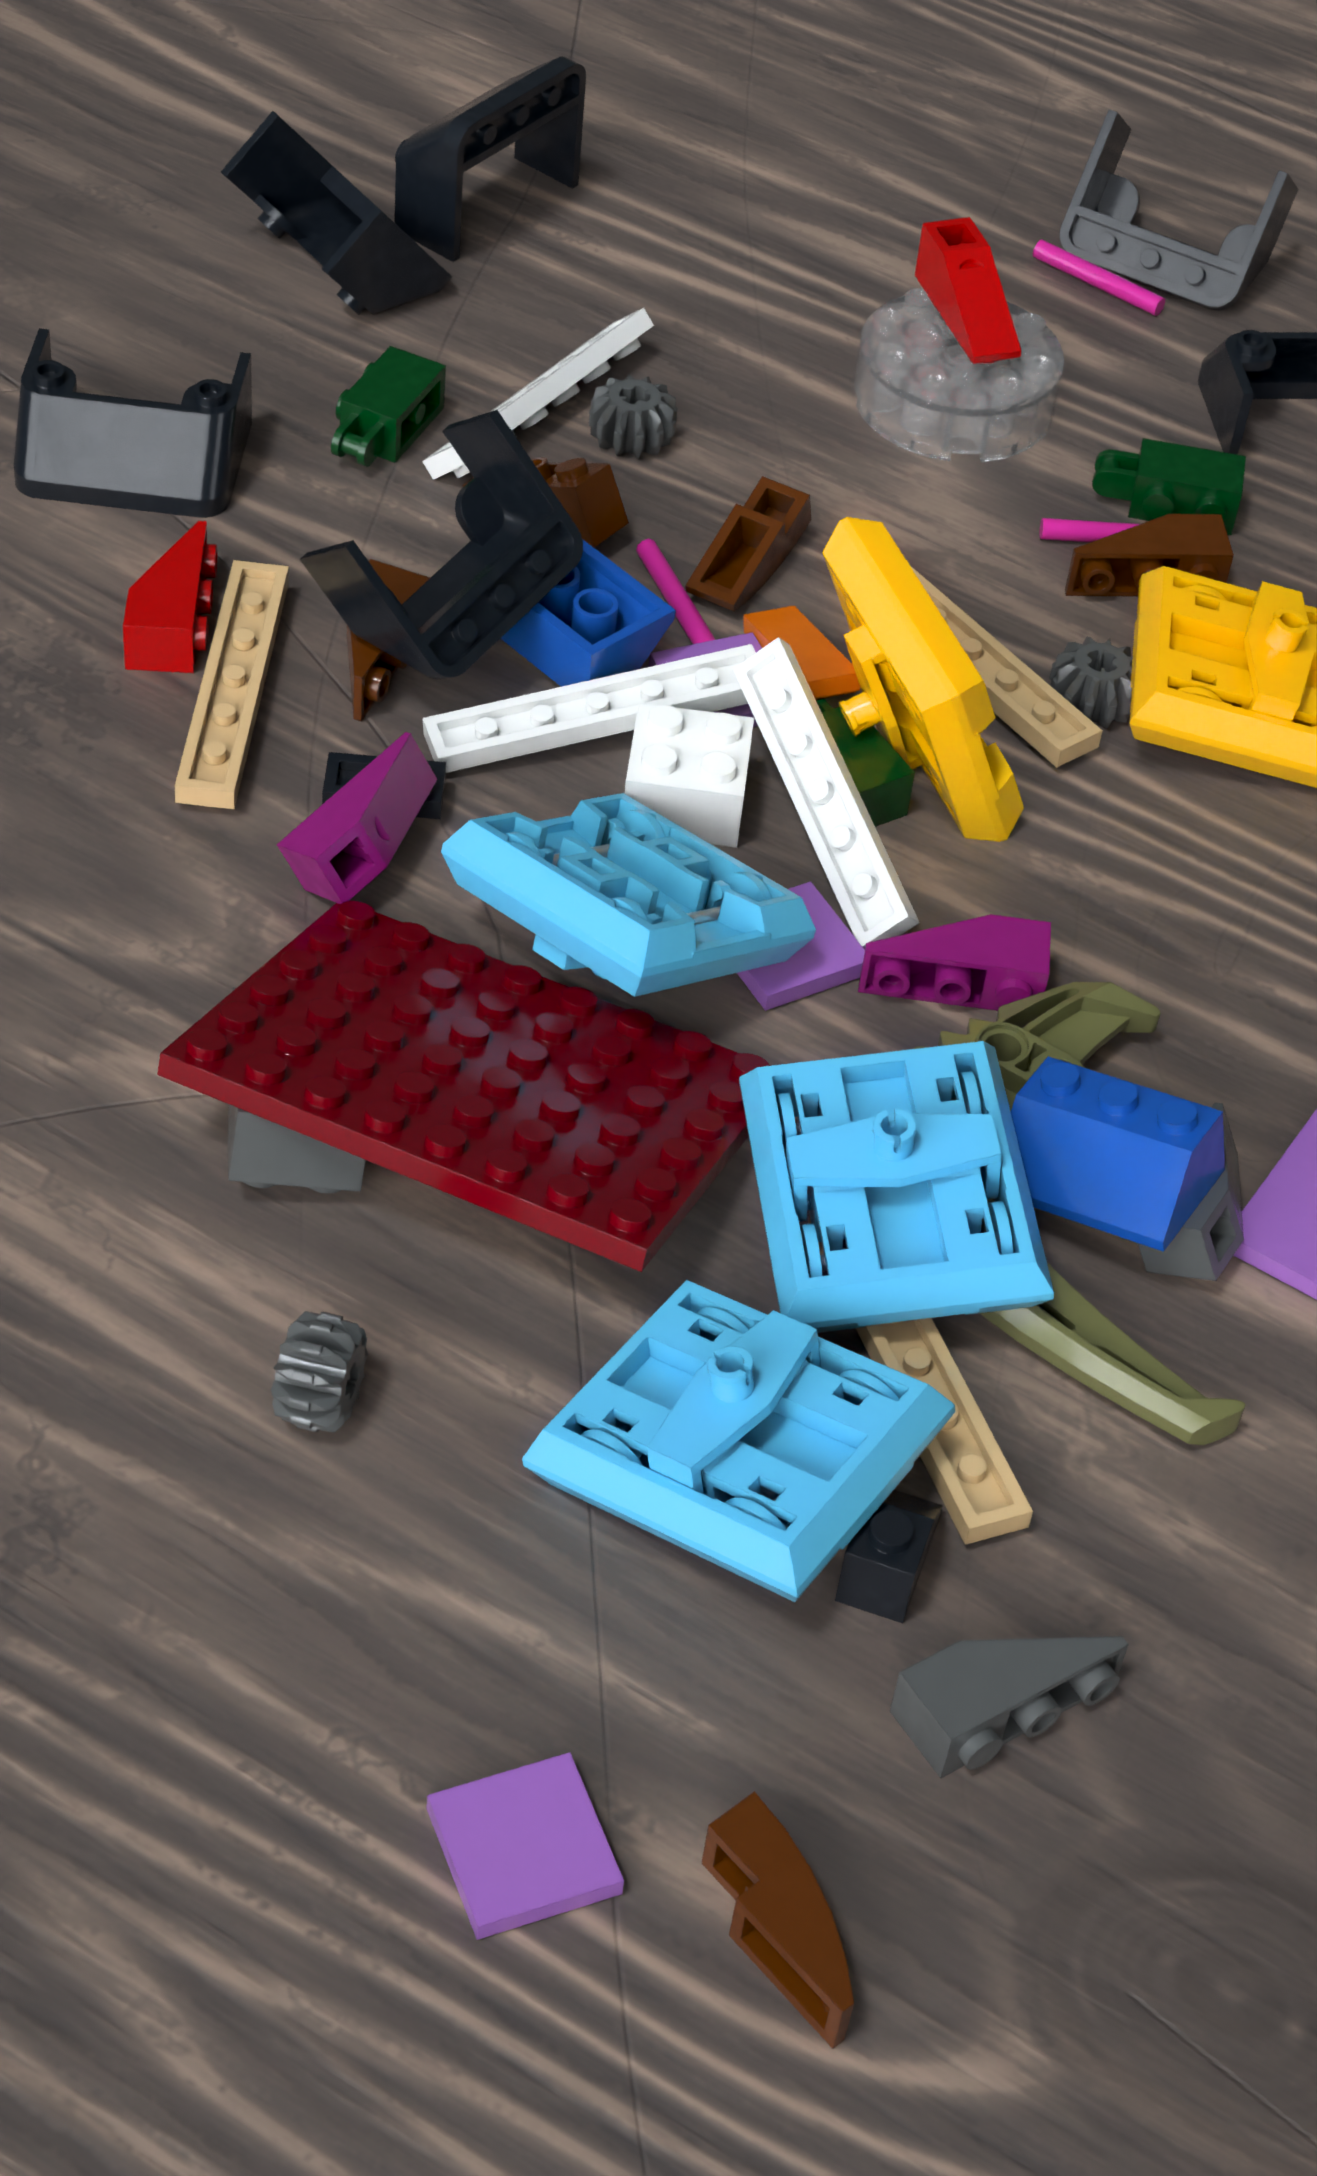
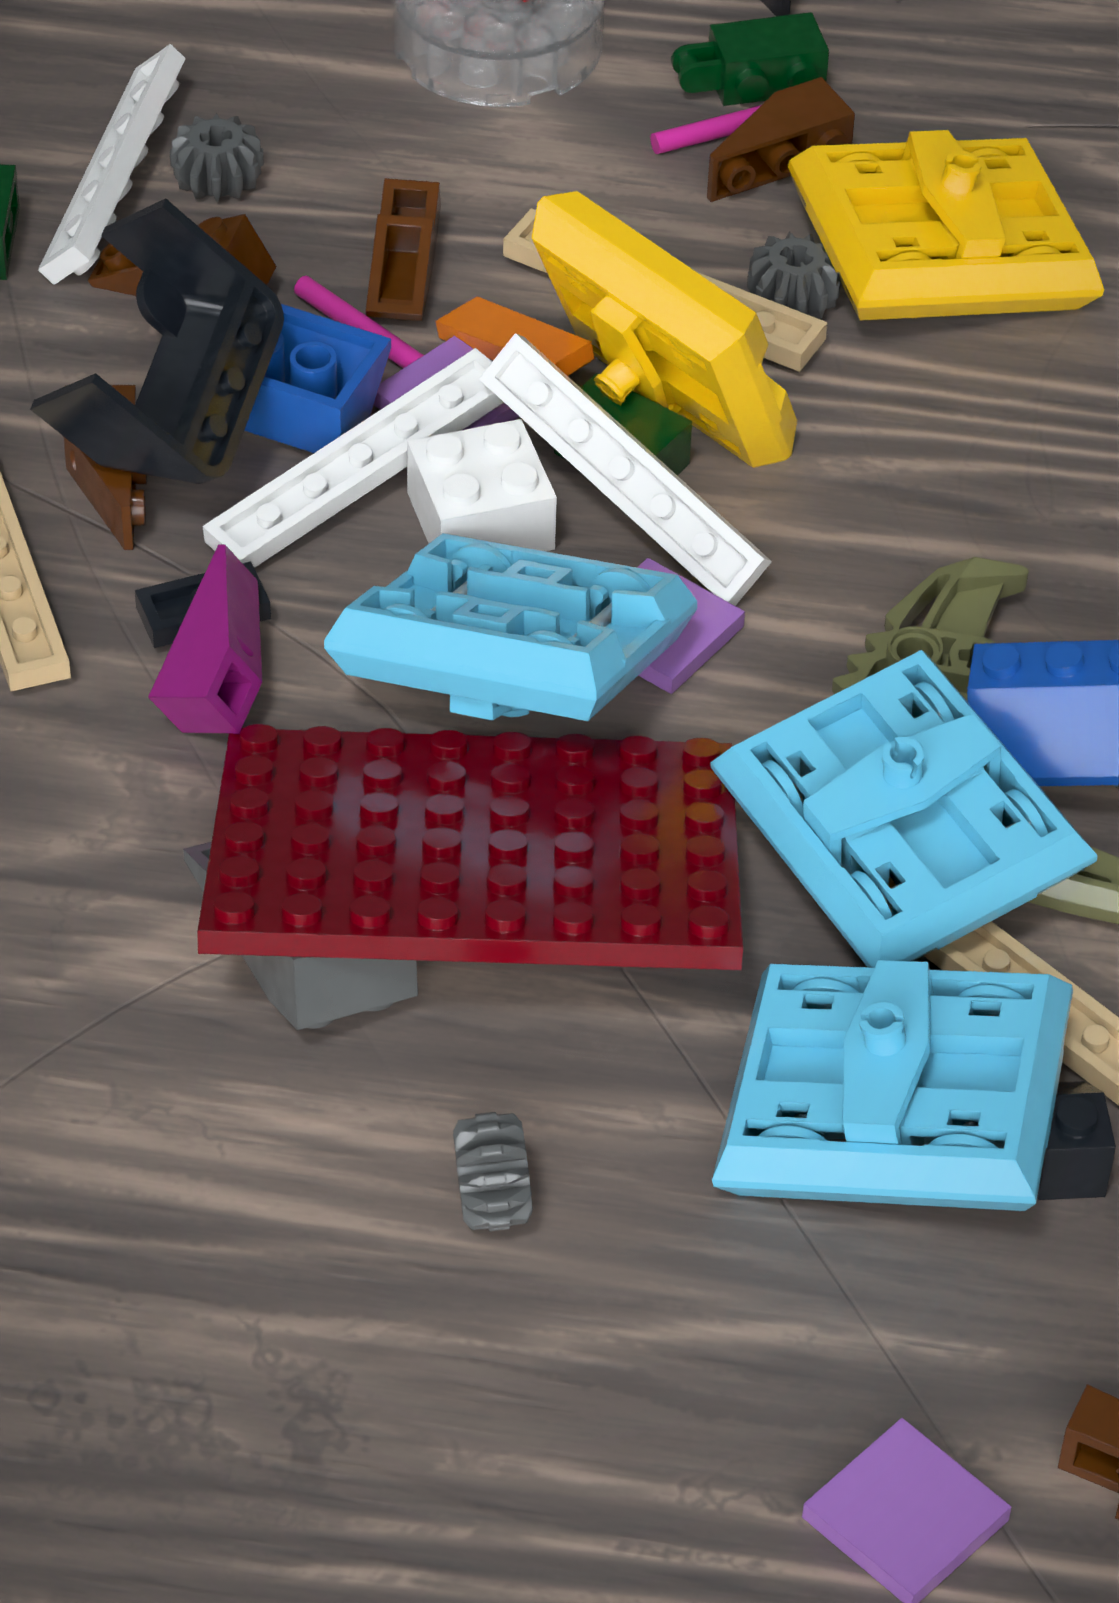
camera: 20 degrees left, 0 degrees up
magenta slope [858,914,1051,1011] -> none

